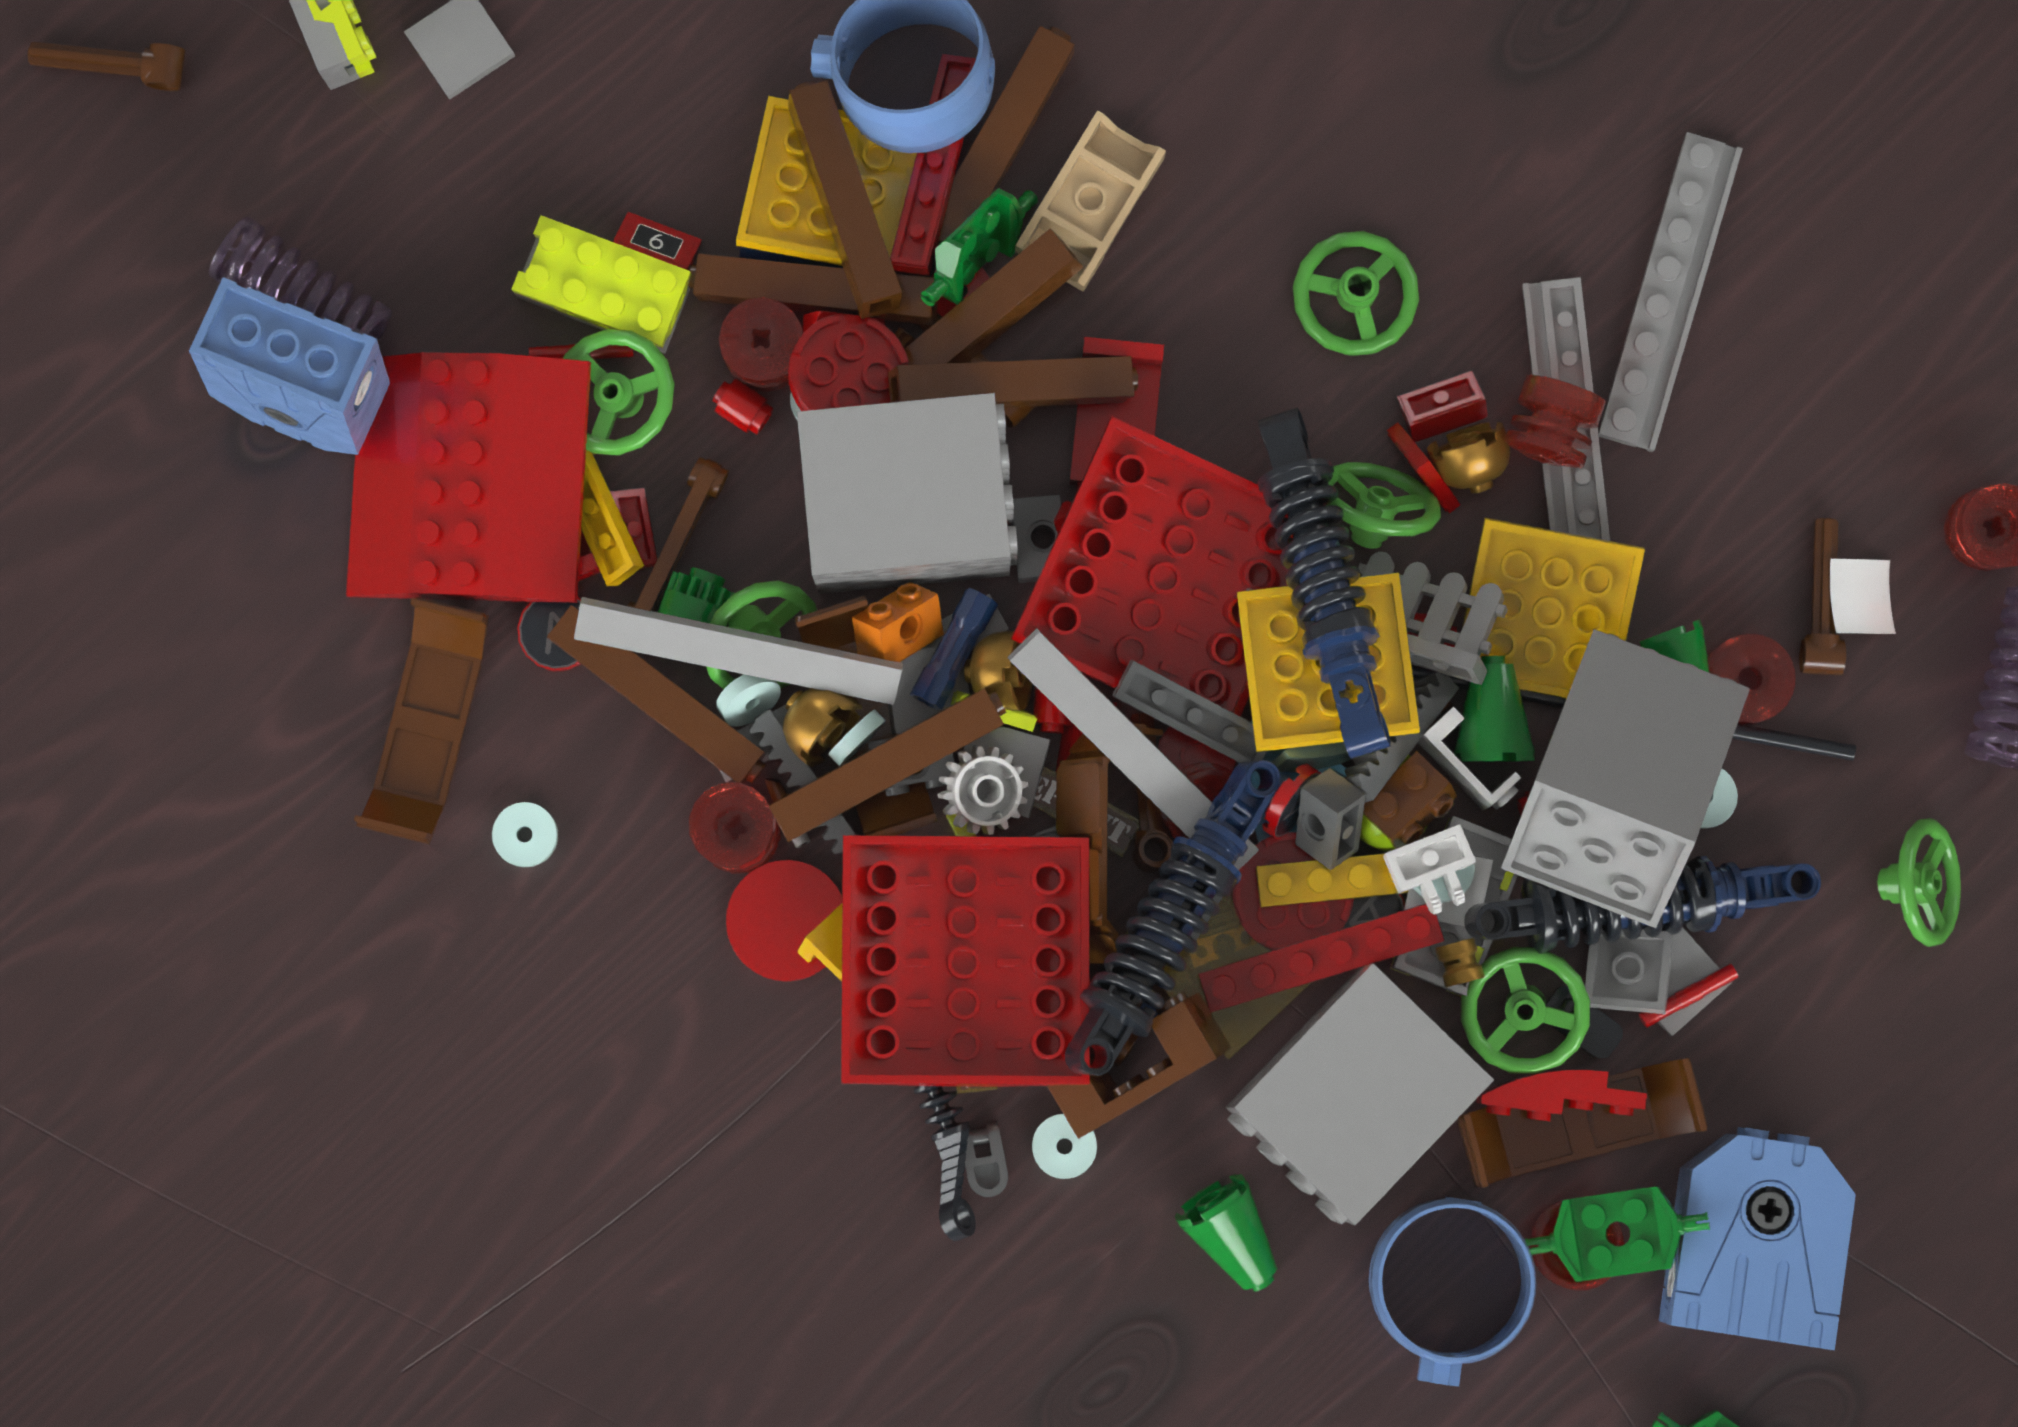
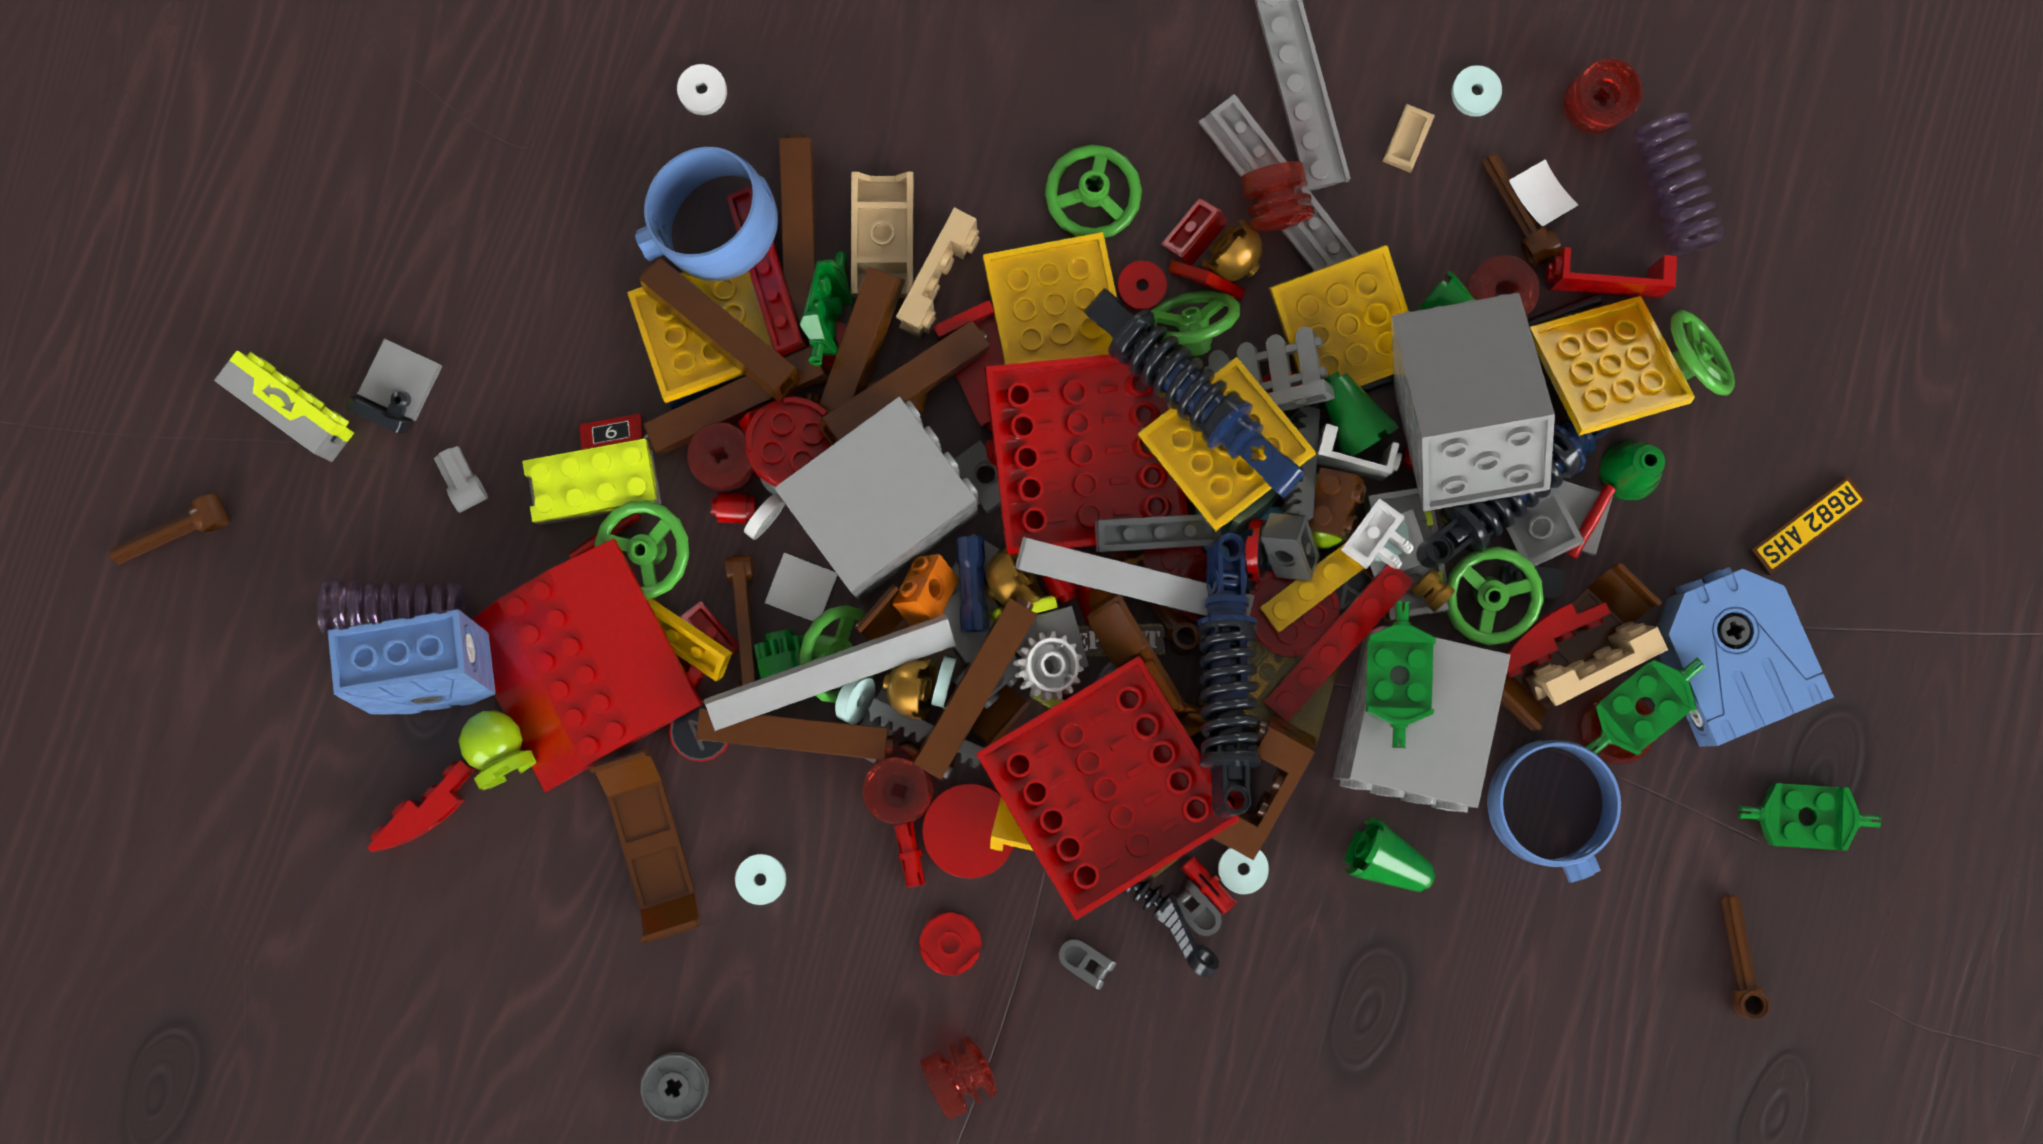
camera: 30 degrees left, 0 degrees up
none -> black piece [345,391,412,433]
none -> red slope [367,760,476,852]
none -> light grey piece [434,446,488,513]
none -> lime tile [458,710,537,790]
none -> dark grey wheel [640,1052,709,1122]
none -> white piece [744,494,785,540]
none -> white sticker [765,553,838,621]
none -> red pin [894,822,926,888]
none -> tan piece [896,207,980,339]
none -> red tile [919,912,982,975]
none -> clear red wheel [920,1035,998,1121]
none -> yellow plate [983,232,1117,364]
none -> dark grey plate [1059,939,1117,990]
none -> red piece [1117,261,1167,311]
none -> red pin [1180,855,1237,915]
none -> green plate [1366,601,1436,749]
none -> tan tile [1382,104,1435,173]
none -> light aqua piece [1451,66,1502,116]
none -> tan piece [1526,621,1668,706]
none -> yellow plate [1530,296,1695,436]
none -> red panel [1545,247,1677,299]
none -> green cone [1599,439,1665,501]
none -> tile [1749,476,1868,575]

